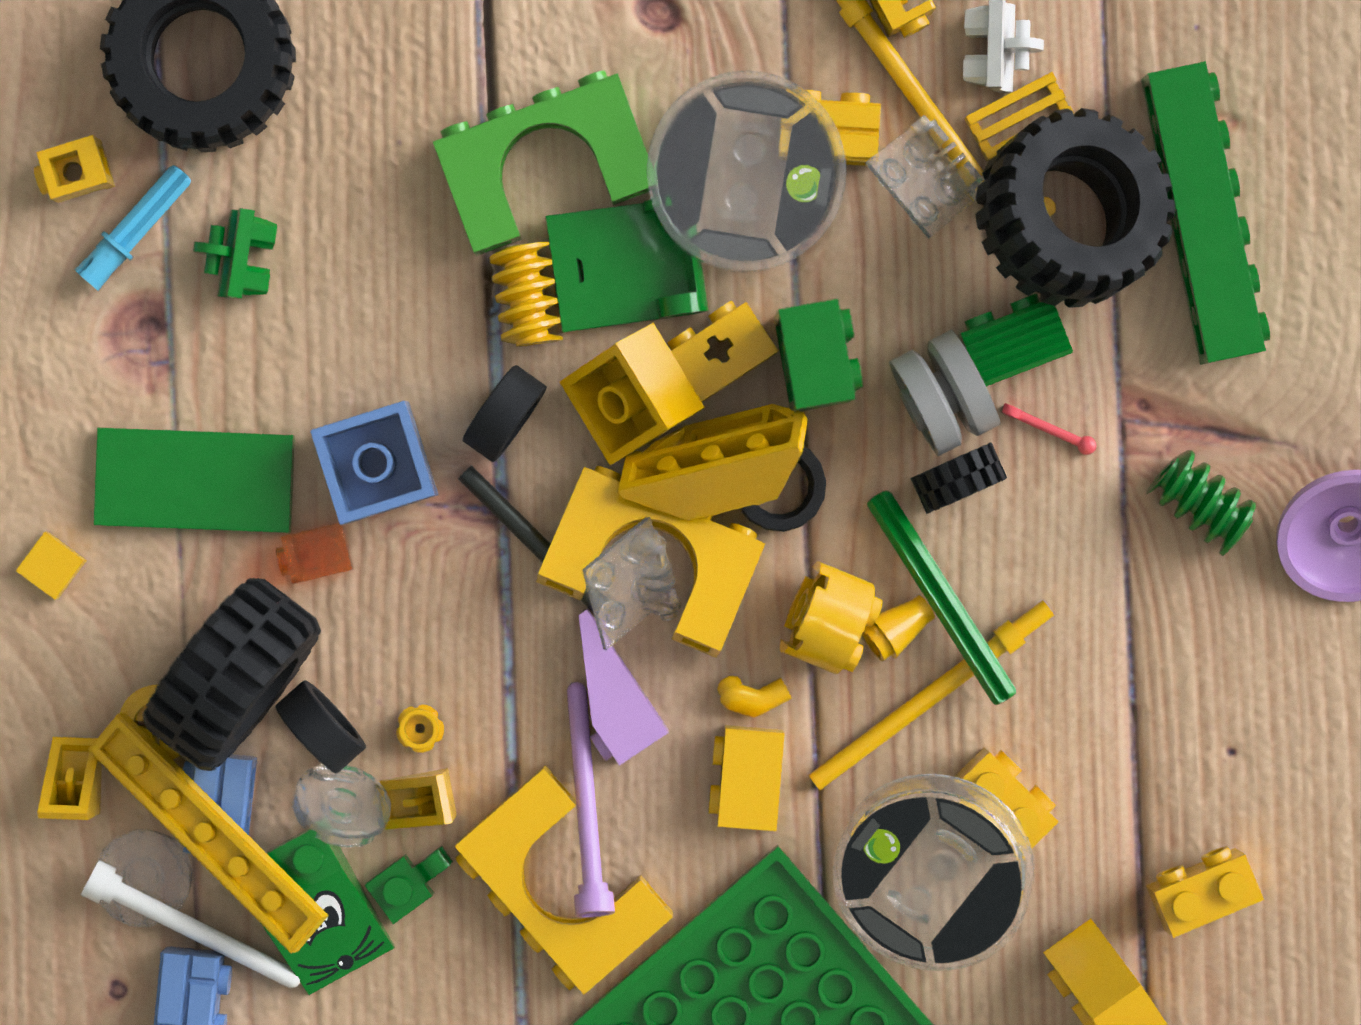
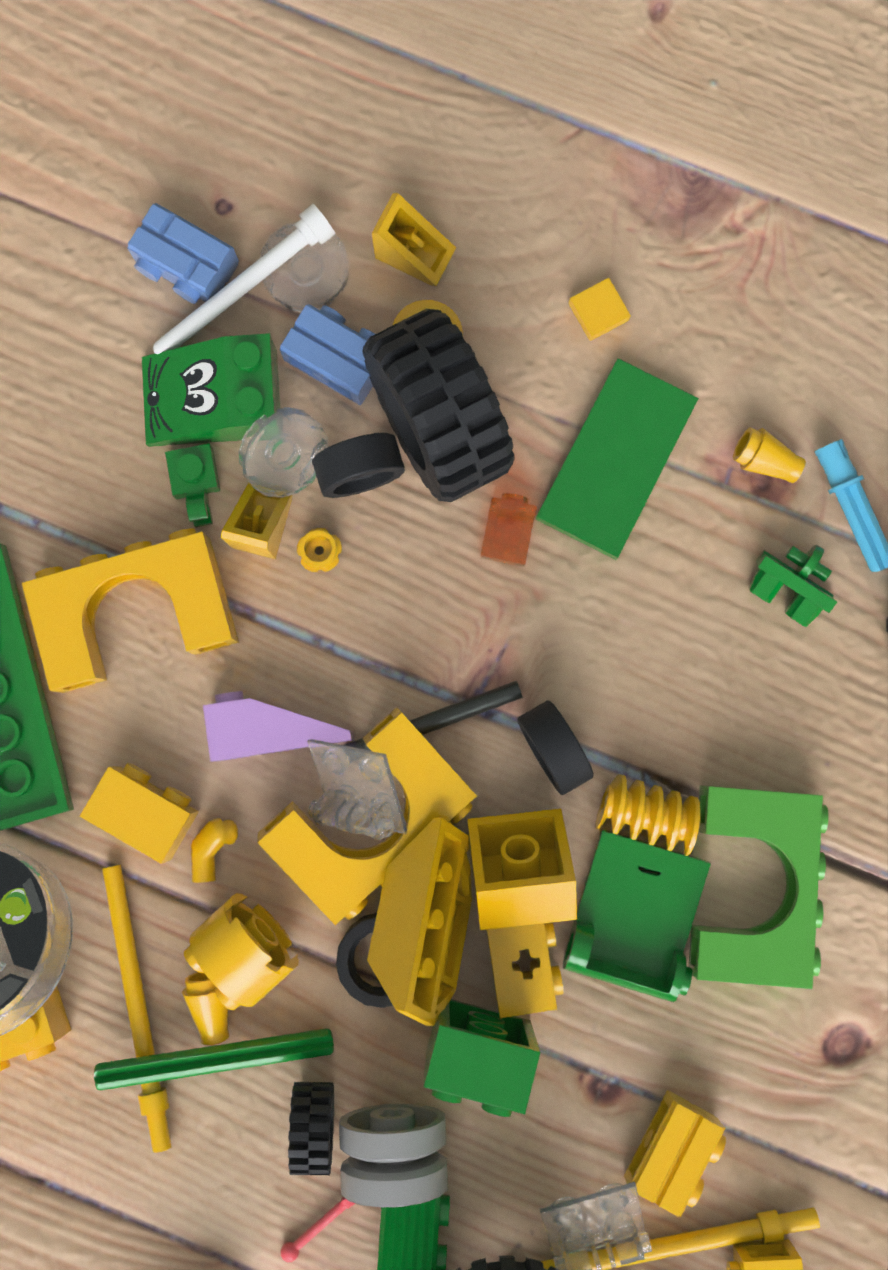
camera: 115 degrees right, 5 degrees down
yellow tile [88,713,329,953] -> none
medium blue brick [310,400,439,525] -> none
lavender piece [567,682,615,918] -> none
clear piece [647,71,846,273] -> none
none -> yellow cone [733,427,806,483]

